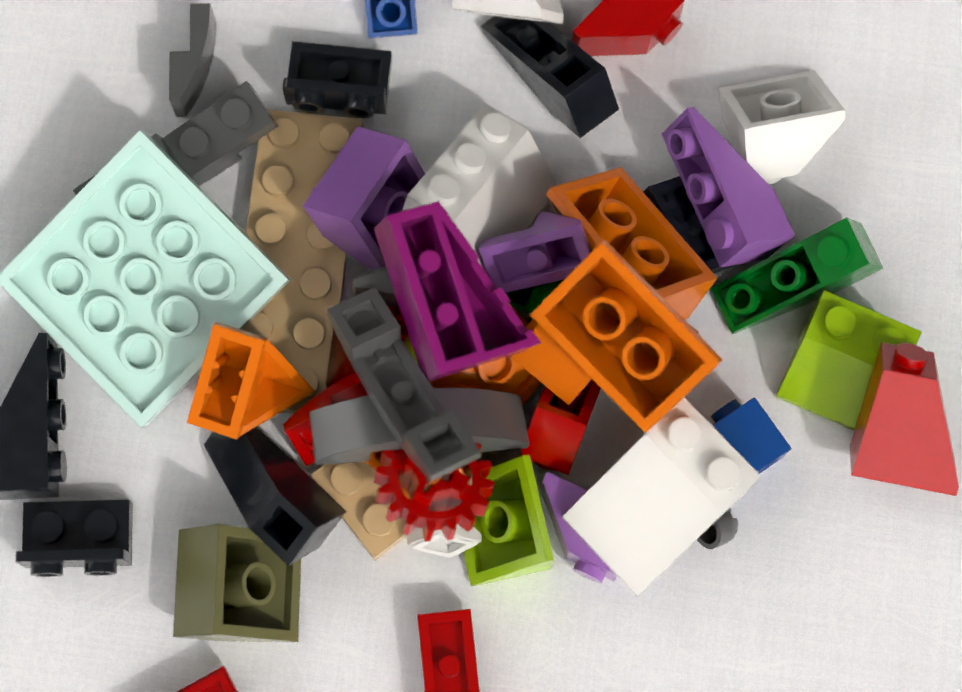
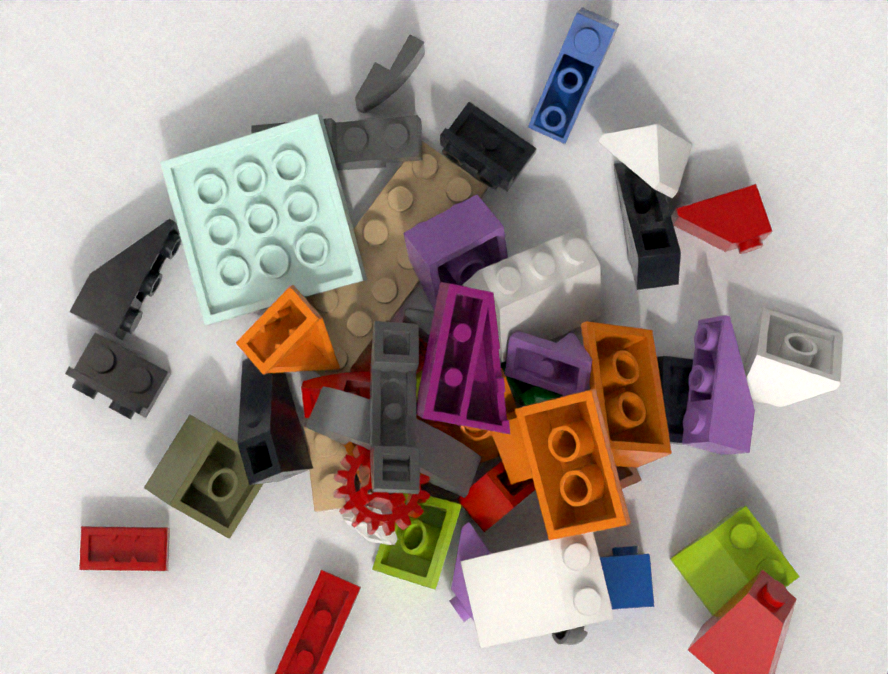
camera: 30 degrees right, 5 degrees up
green slope [711,217,884,334] -> none

